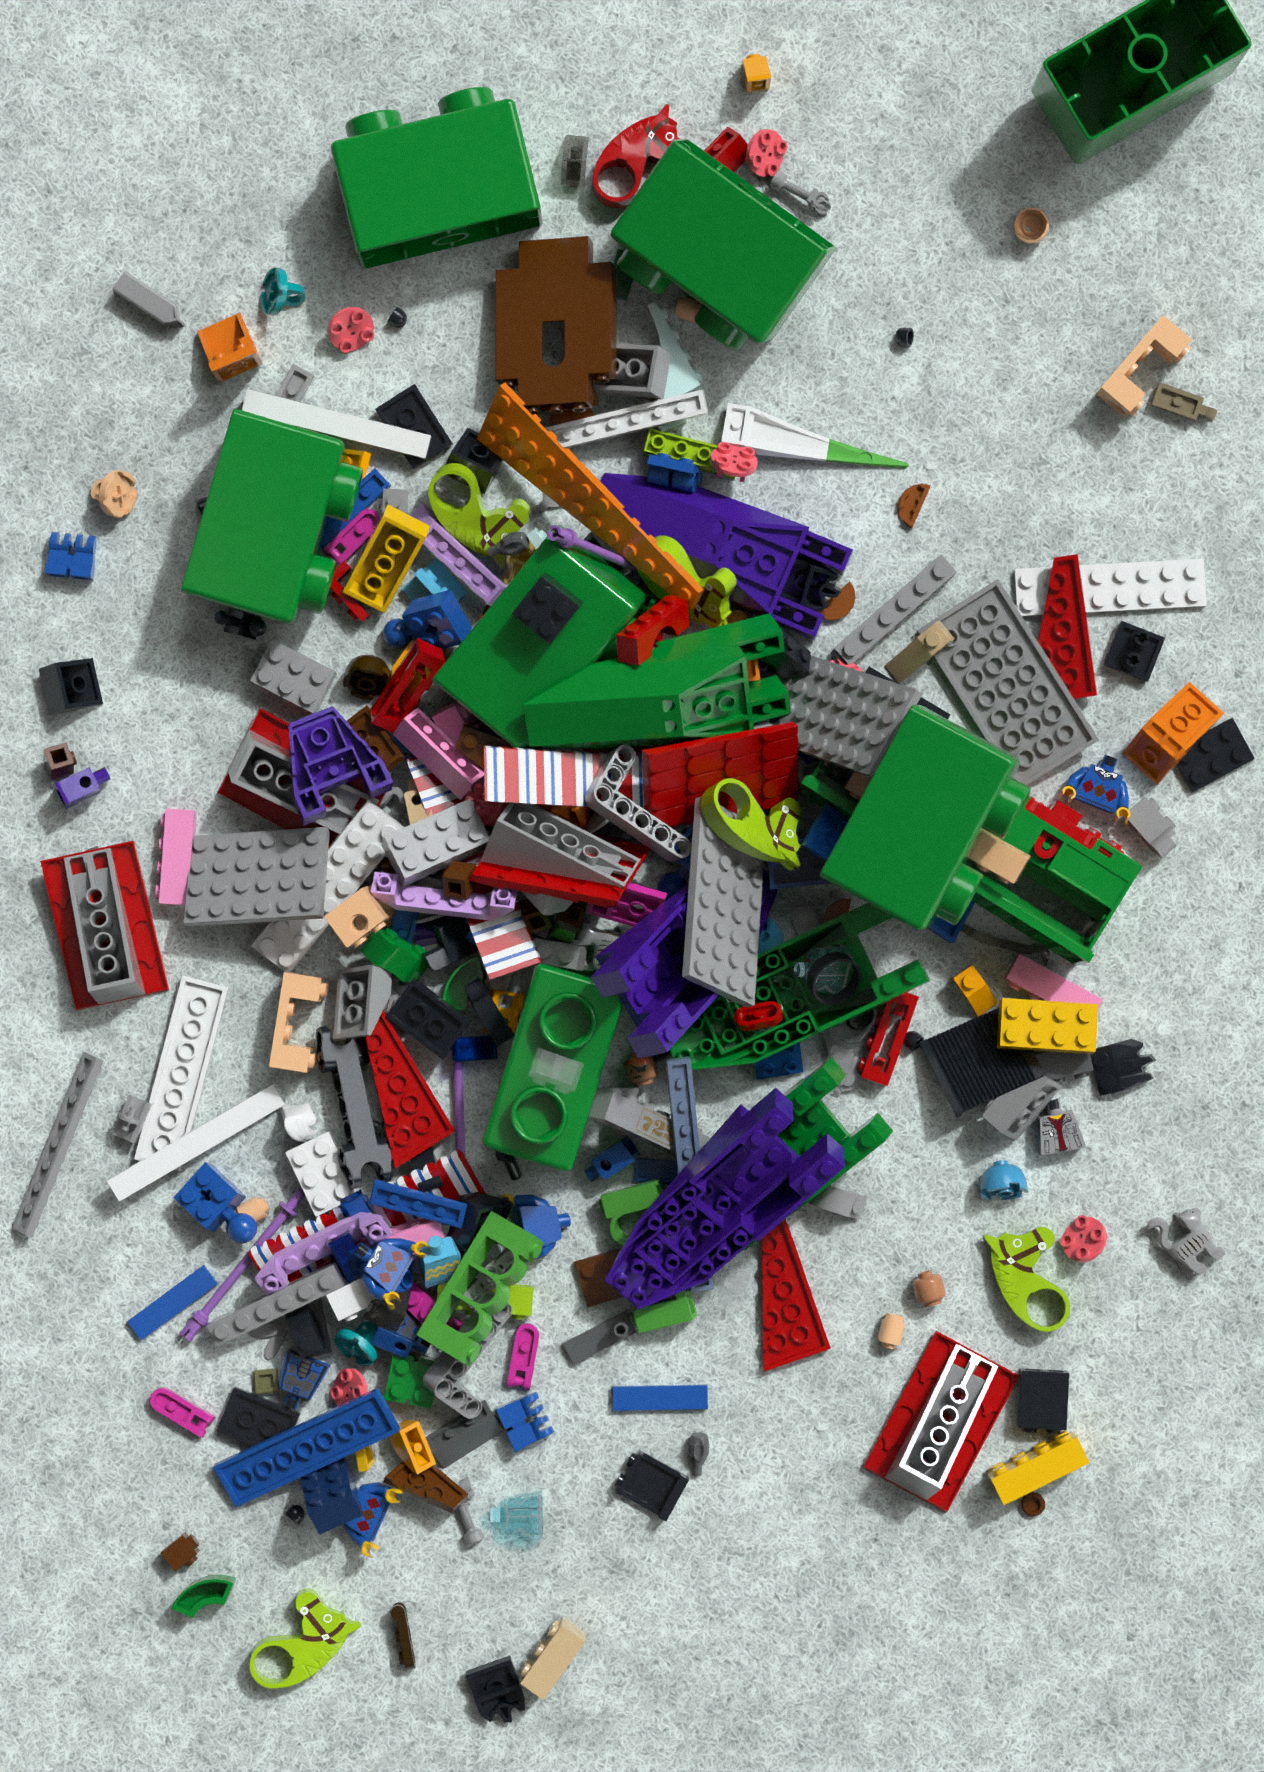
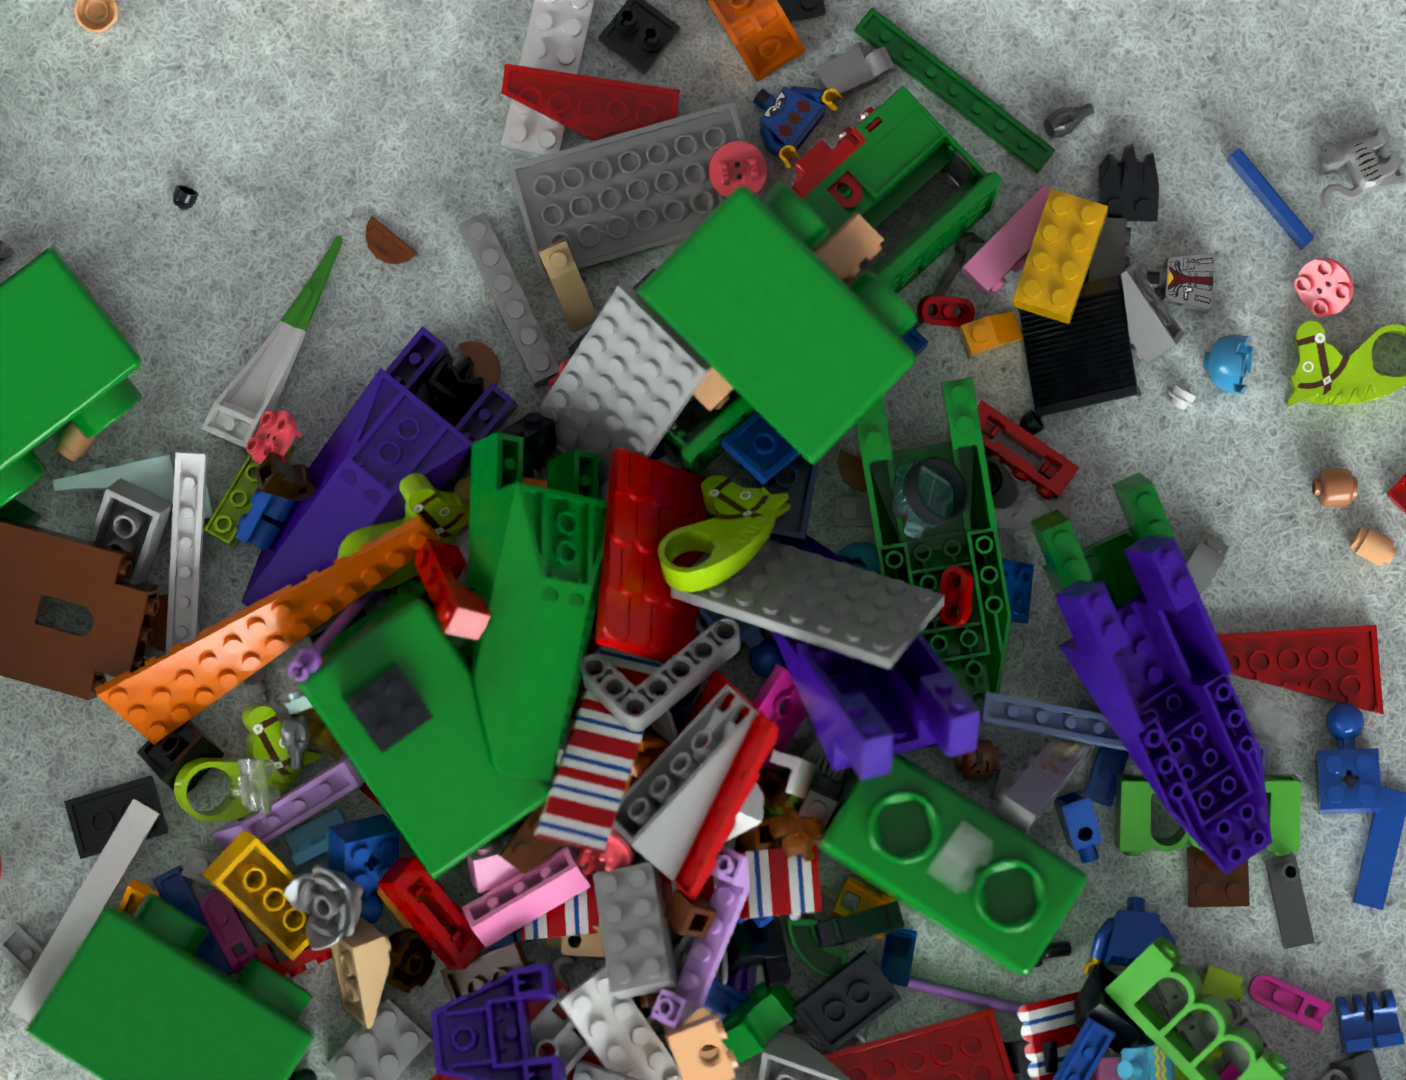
camera: 80 degrees left, 5 degrees down
none -> clear hips [230,757,280,814]
none -> dark brown leg [255,452,315,500]
none -> light grey brick [282,865,363,950]
none -> tan slope [331,917,391,1029]
none -> coral plate [709,141,767,197]
none -> clear orange hips [769,803,824,862]
none -> white panel [770,750,816,799]
none -> green tile [854,7,1055,174]
none -> red plate [917,294,975,327]
none -> dark grey piece [1043,103,1094,138]
none -> white plate [1168,385,1196,410]
none -> blue tile [1226,148,1314,250]
none -> blue brick [1315,703,1382,815]

